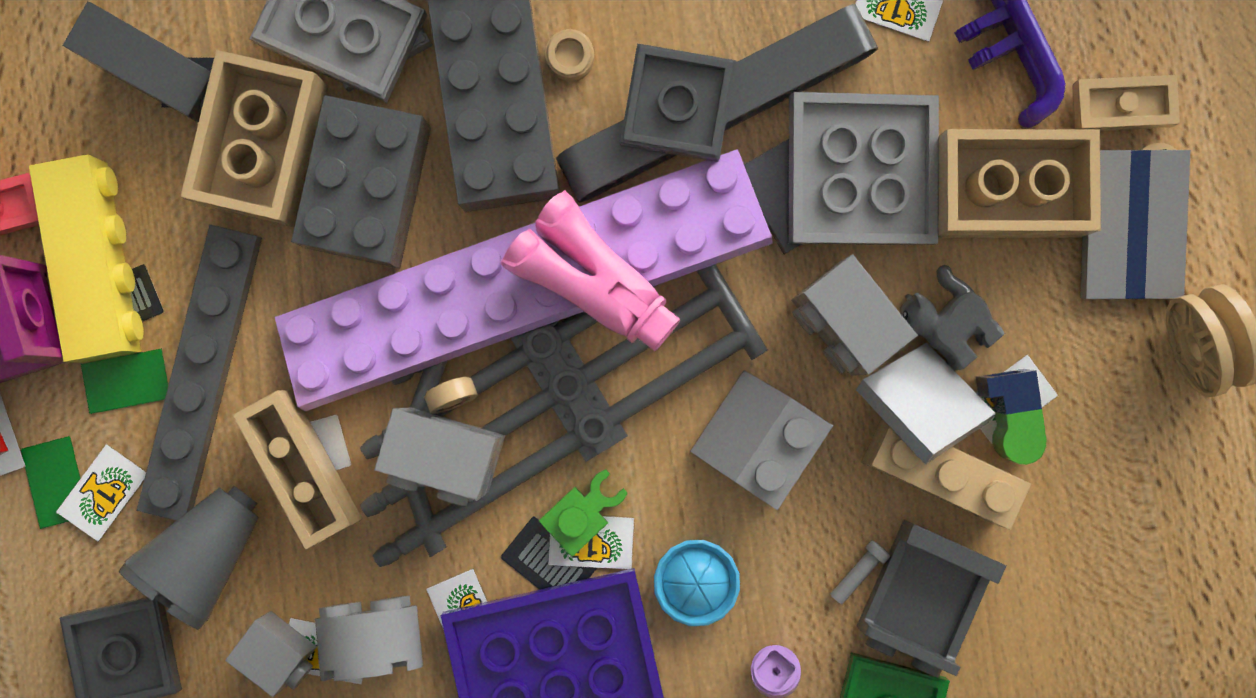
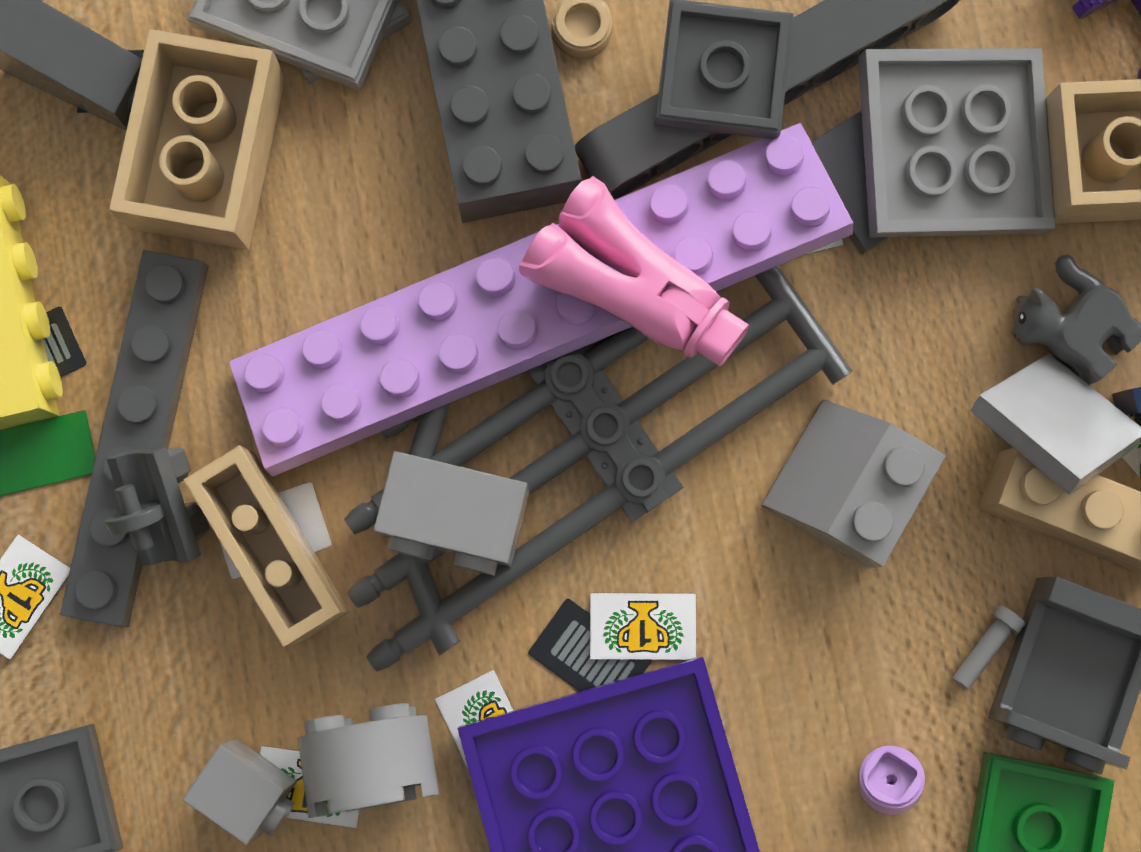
camera: 10 degrees left, 5 degrees down
dark grey cone [119,486,259,630] -> none
dark grey brick [291,95,431,269] -> none
tan tile [424,377,478,414] -> none
bright green plate [539,470,627,557] -> none
medium azure hat [654,540,740,626] -> none
light grey brick [791,254,918,376] -> none
none -> dark grey hips [104,447,210,566]

